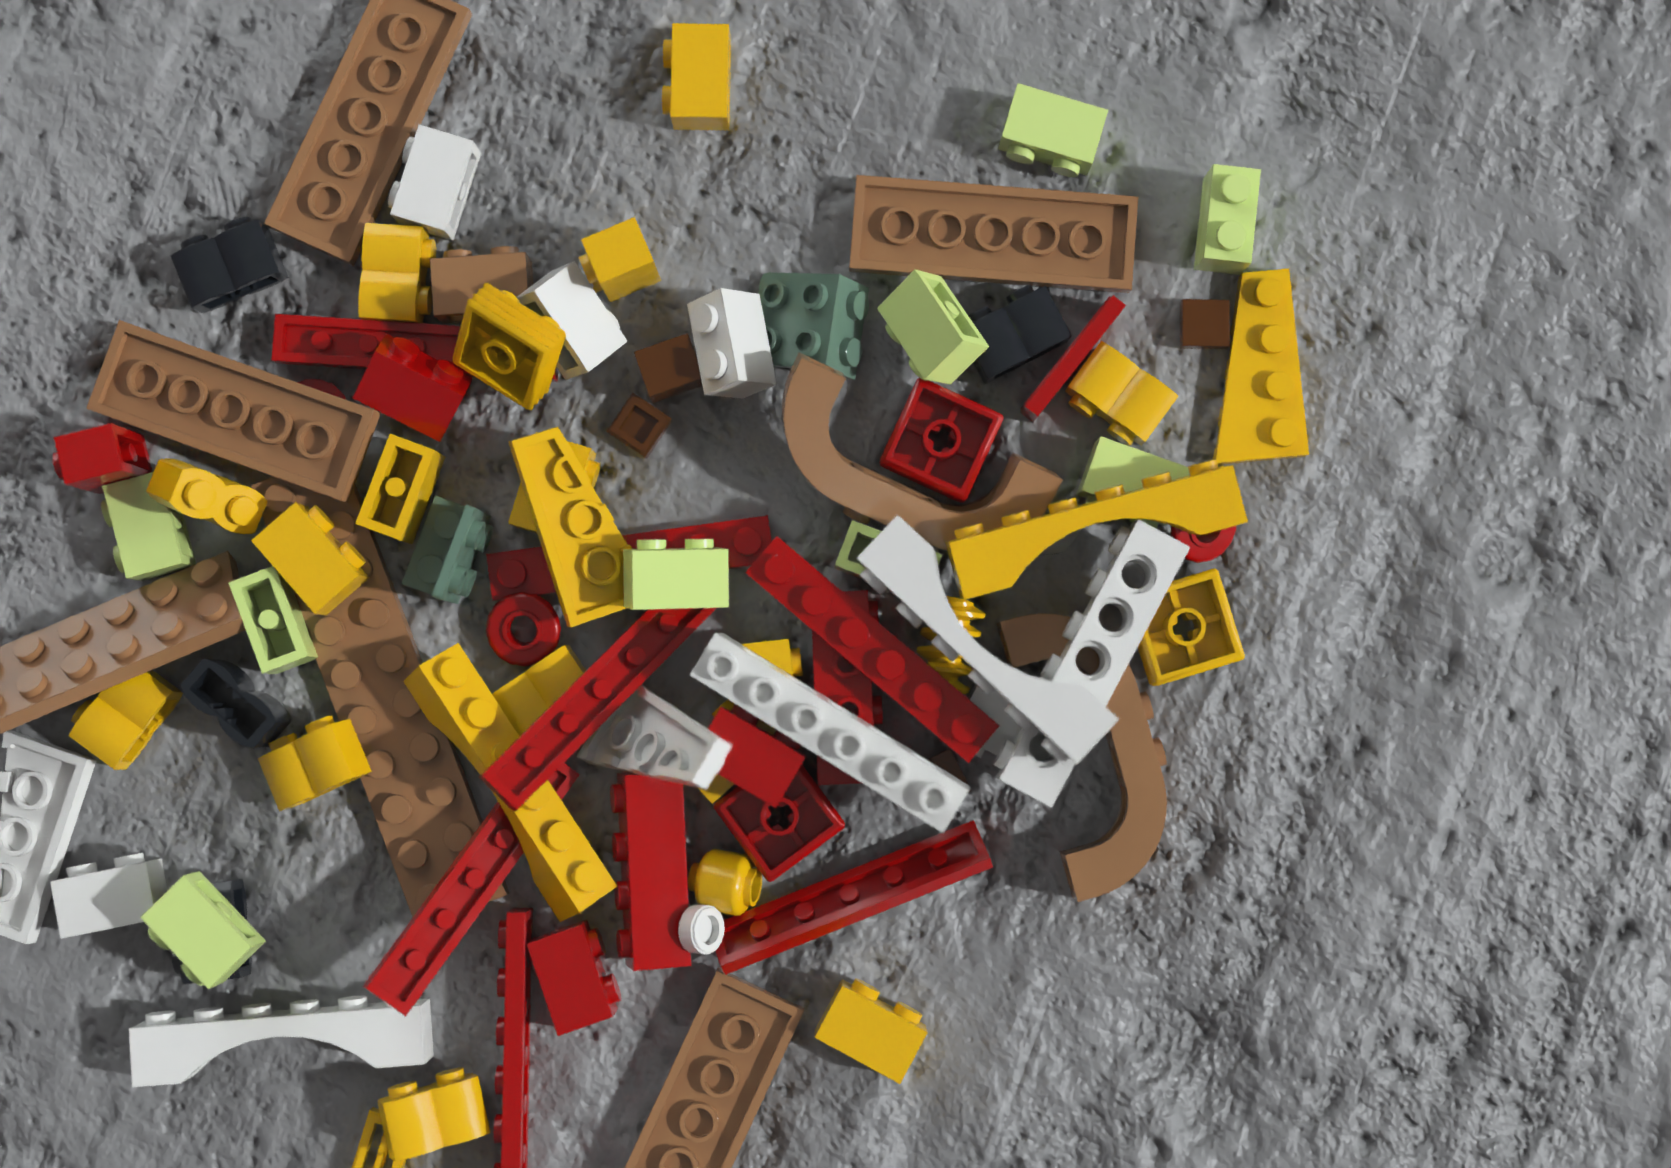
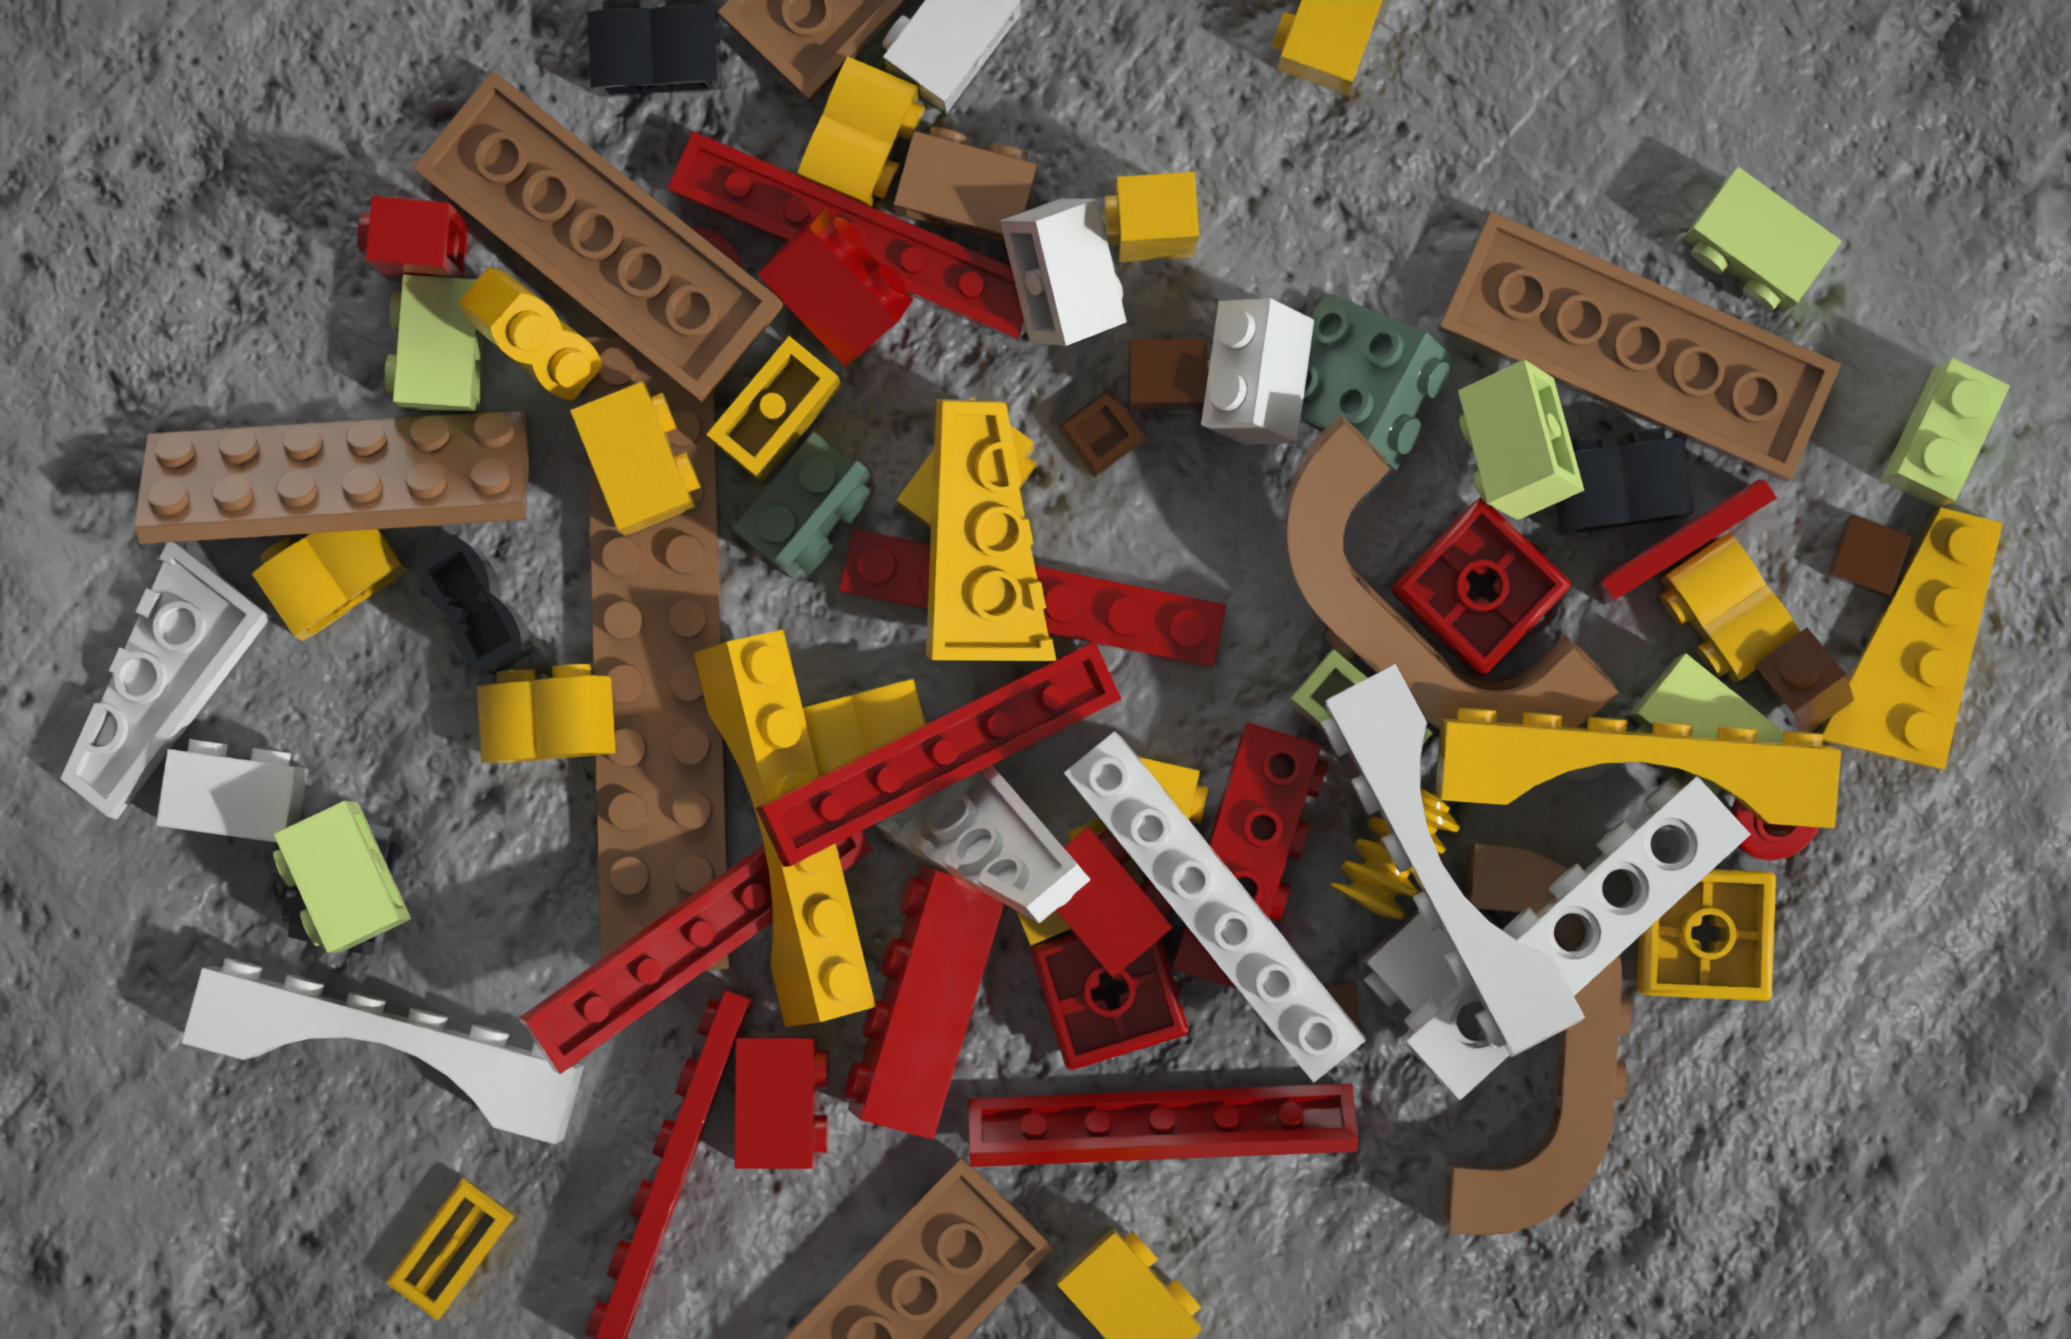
camera: 25 degrees right, 0 degrees up
yellowish green brick [228,566,318,675] -> none
yellow brick [377,1067,491,1162] -> none
yellow brick [453,283,566,410] -> none
red piece [486,592,561,667] -> none
yellowish green brick [623,539,729,610] -> none
white tile [679,904,724,954] -> none
yellow head [688,849,762,916] -> none
red plate [745,536,1000,763] -> none
none -> reddish brown brick [1755,627,1854,732]

